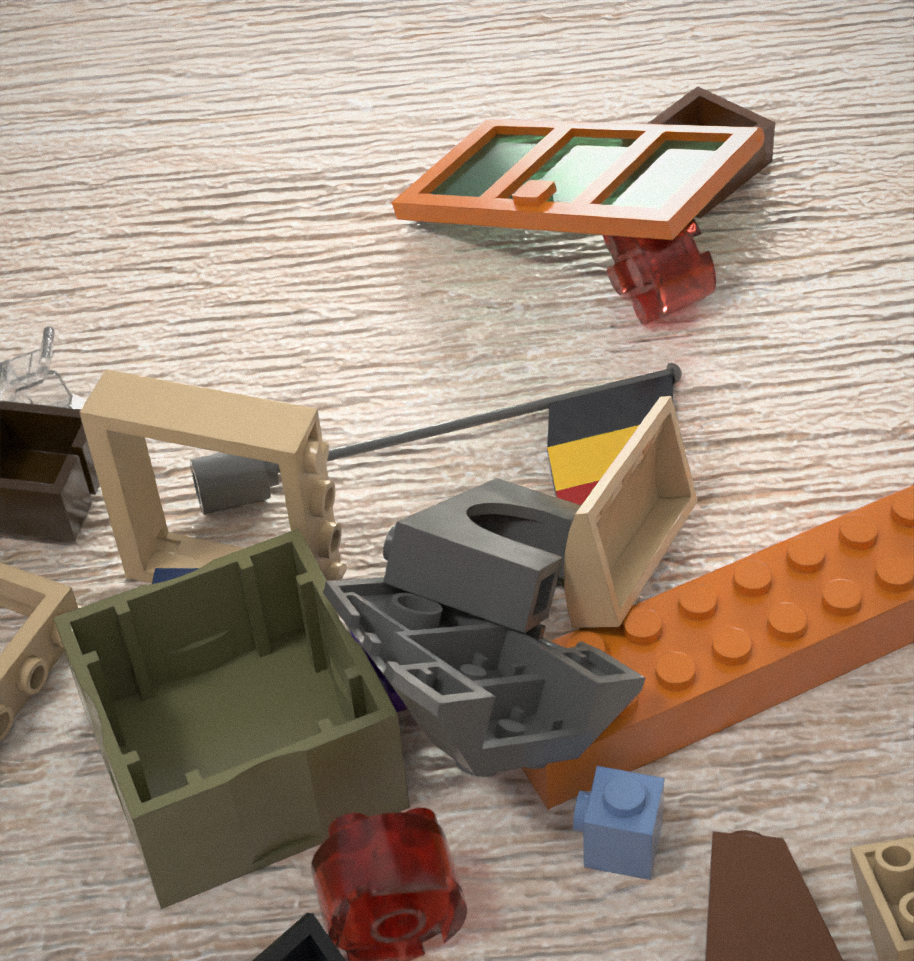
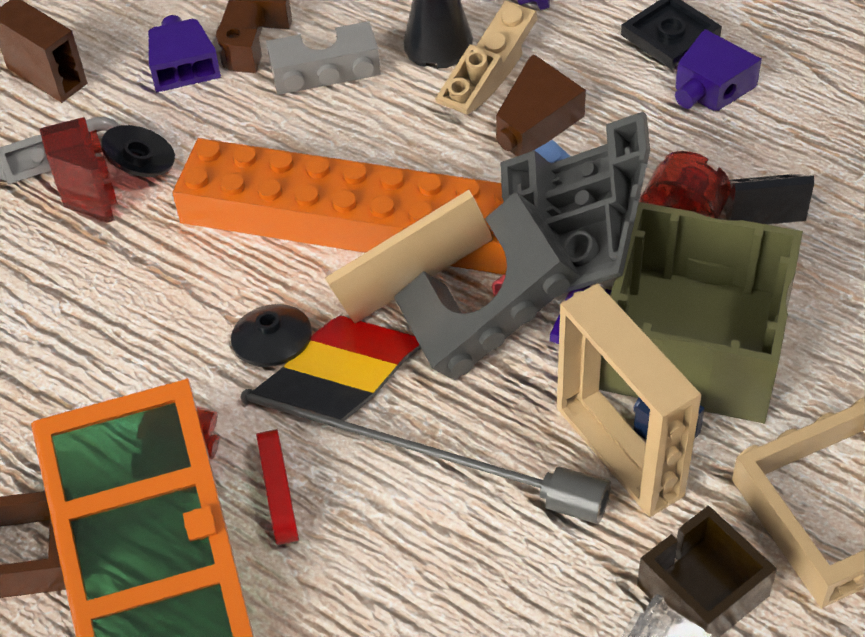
camera: 140 degrees left, 5 degrees up
none -> black dish [231,304,312,367]
none -> red beam [256,429,299,546]

